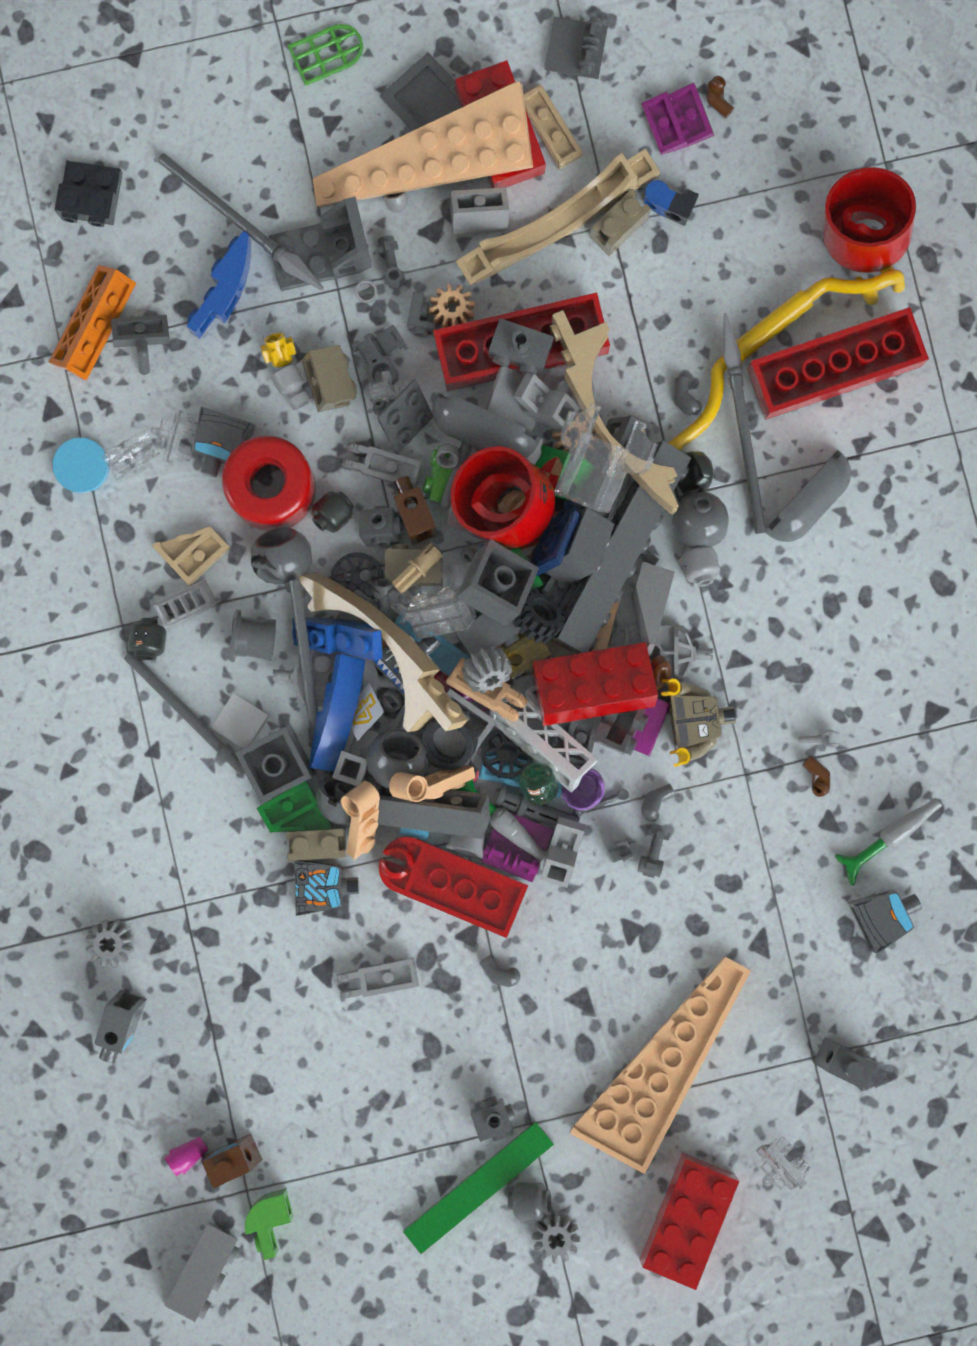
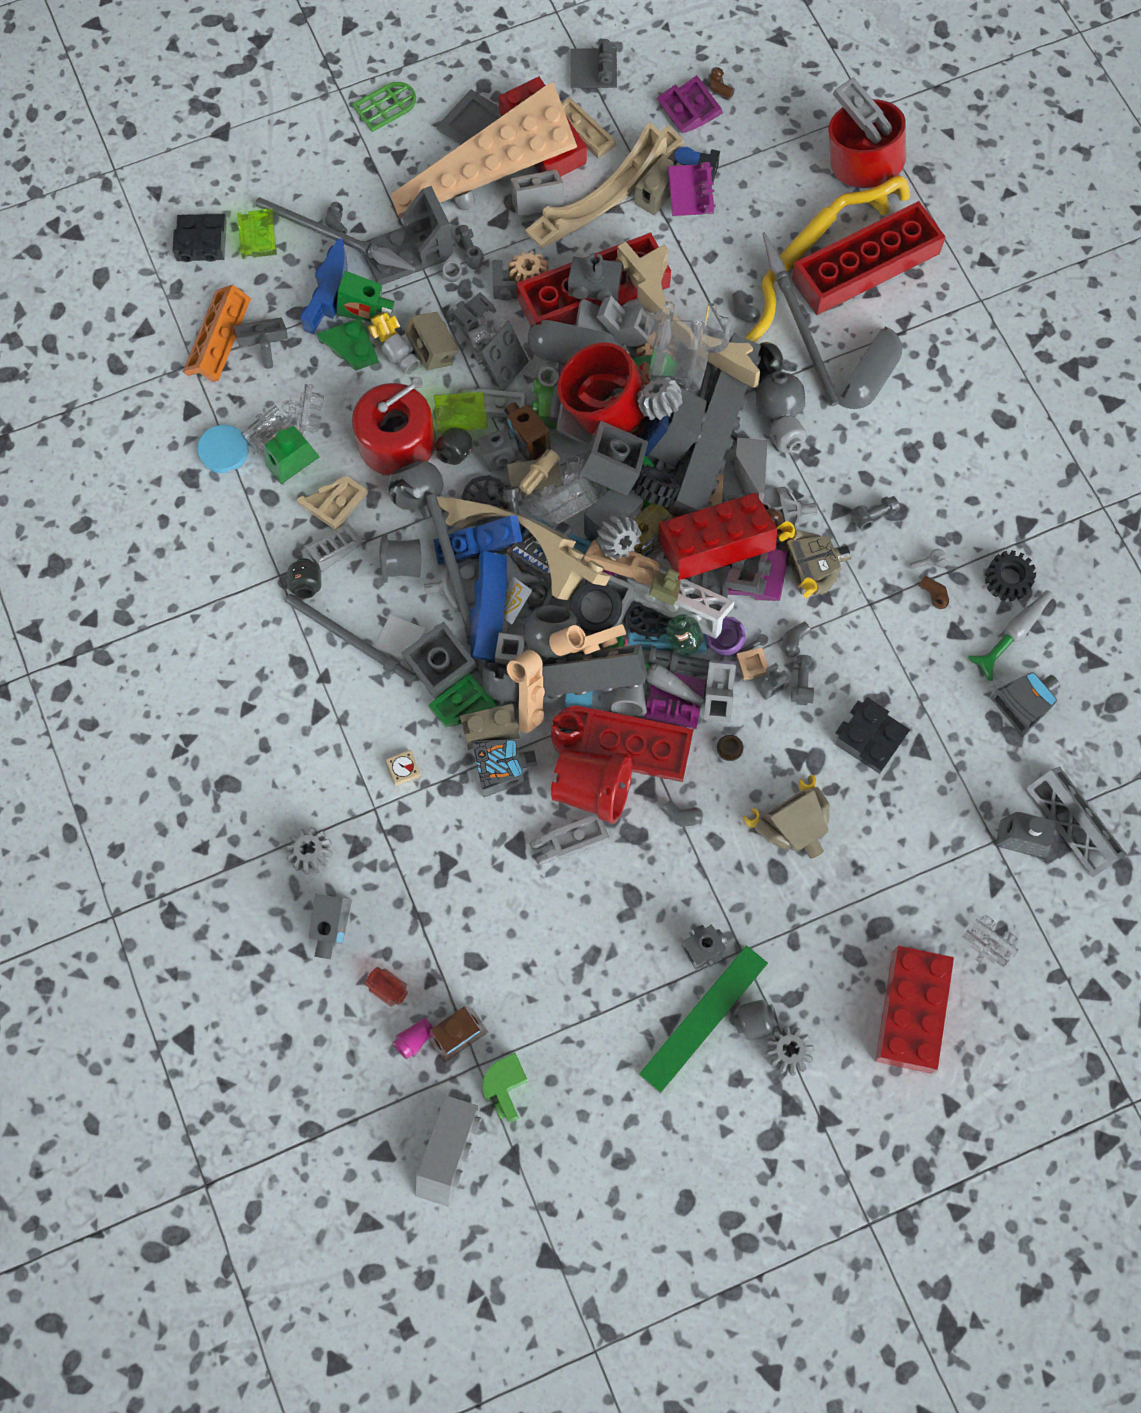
camera: 10 degrees left, 15 degrees down
dark grey torso [194,406,255,478] -> none
light nougat wing [570,956,751,1174] -> none
none -> clear neon green plate [237,209,277,259]
none -> green torso [264,426,320,484]
none -> green wing [317,318,379,371]
none -> dark grey arm [325,202,348,234]
none -> green torso [337,271,395,322]
none -> clear red brick [365,967,408,1007]
none -> light grey hinge [378,377,423,412]
none -> tile [386,750,421,786]
none -> clear neon green plate [433,391,488,432]
none -> red piece [551,749,633,824]
none -> light grey gear [637,377,683,420]
none -> olive tile [649,569,681,606]
none -> magenta hinge [668,162,716,216]
none -> dark brown plate [717,735,744,761]
none -> light nougat plate [736,647,768,681]
none -> dark tan torso [743,775,830,859]
none -> light grey hinge [833,77,892,144]
none -> black plate [835,697,910,774]
none -> dark grey bar [850,496,900,531]
none -> black tyre [985,550,1036,602]
none -> dark grey fence [1026,766,1127,877]

